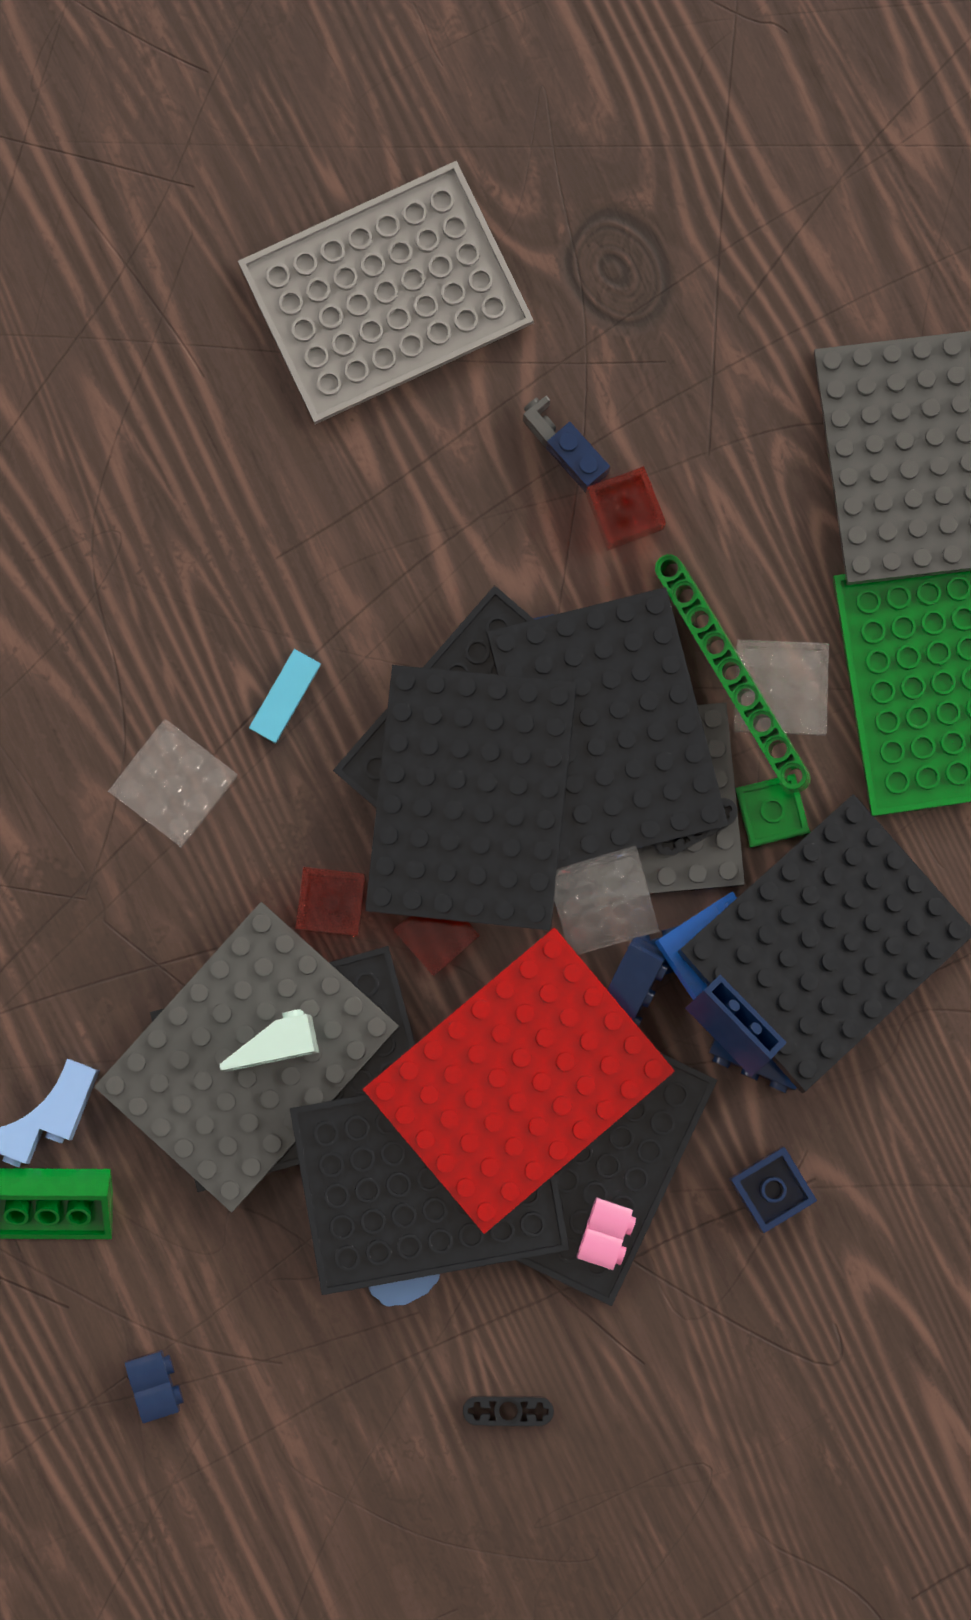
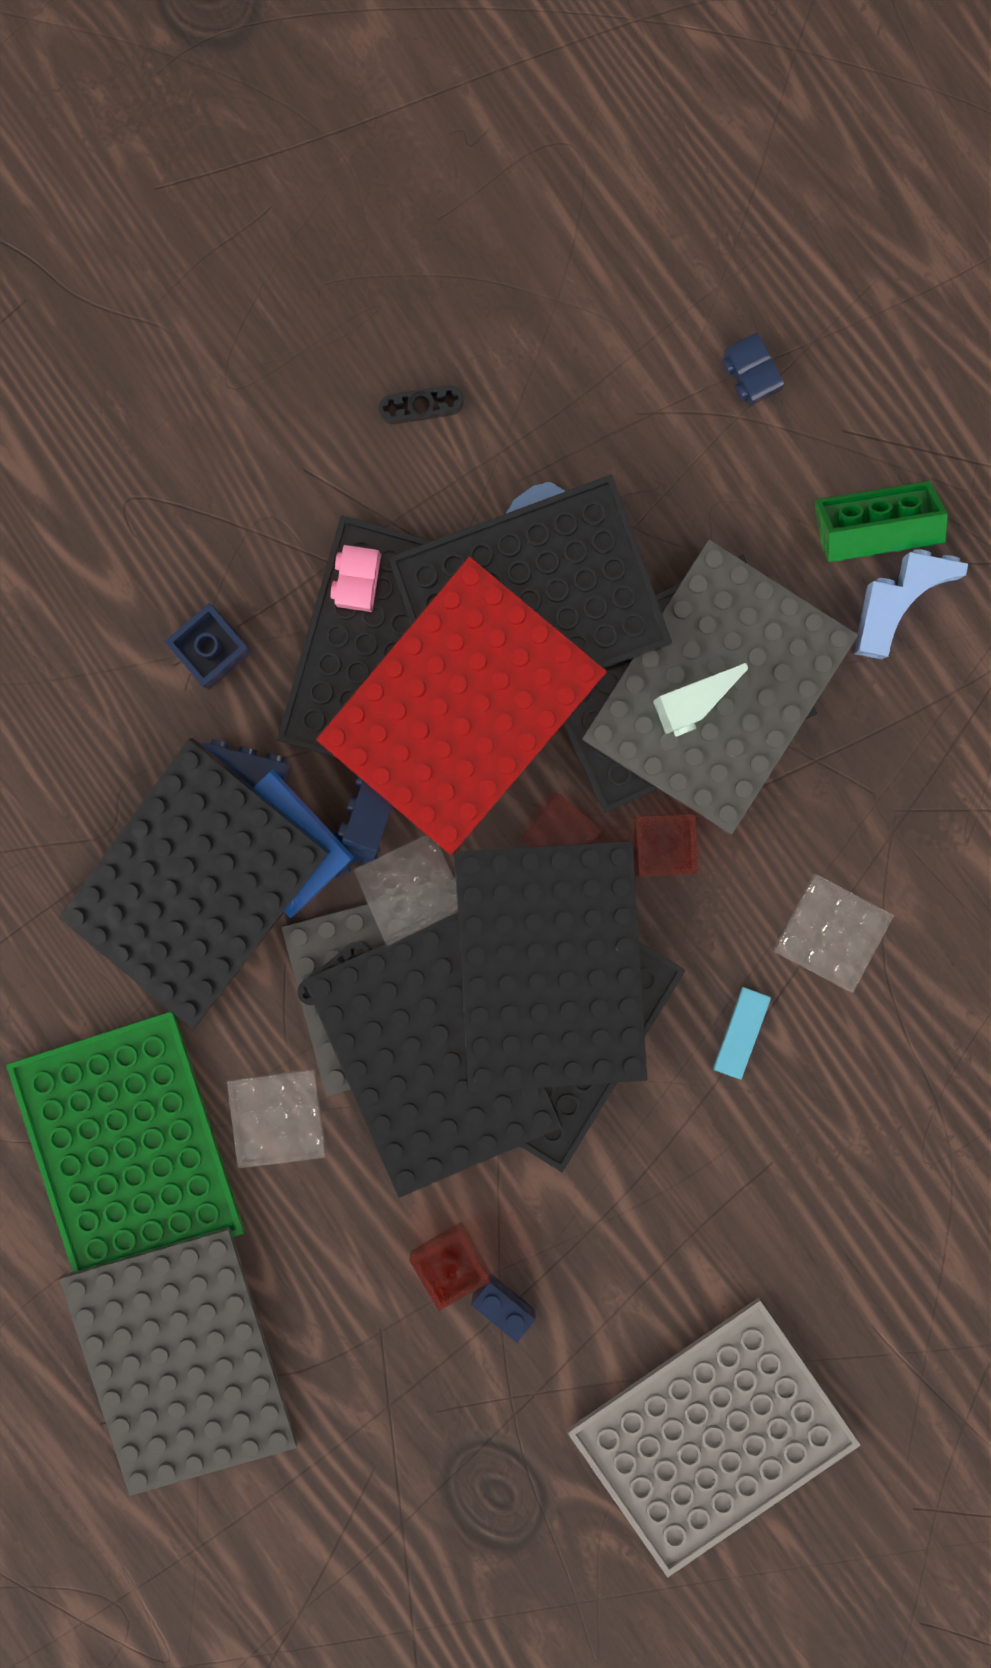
camera: 170 degrees right, 5 degrees up
dark grey bracket [523,395,556,448] -> none
green beam [655,554,811,792] -> none
dark blue brick [685,975,787,1076] -> none
green tile [735,774,810,848] -> none

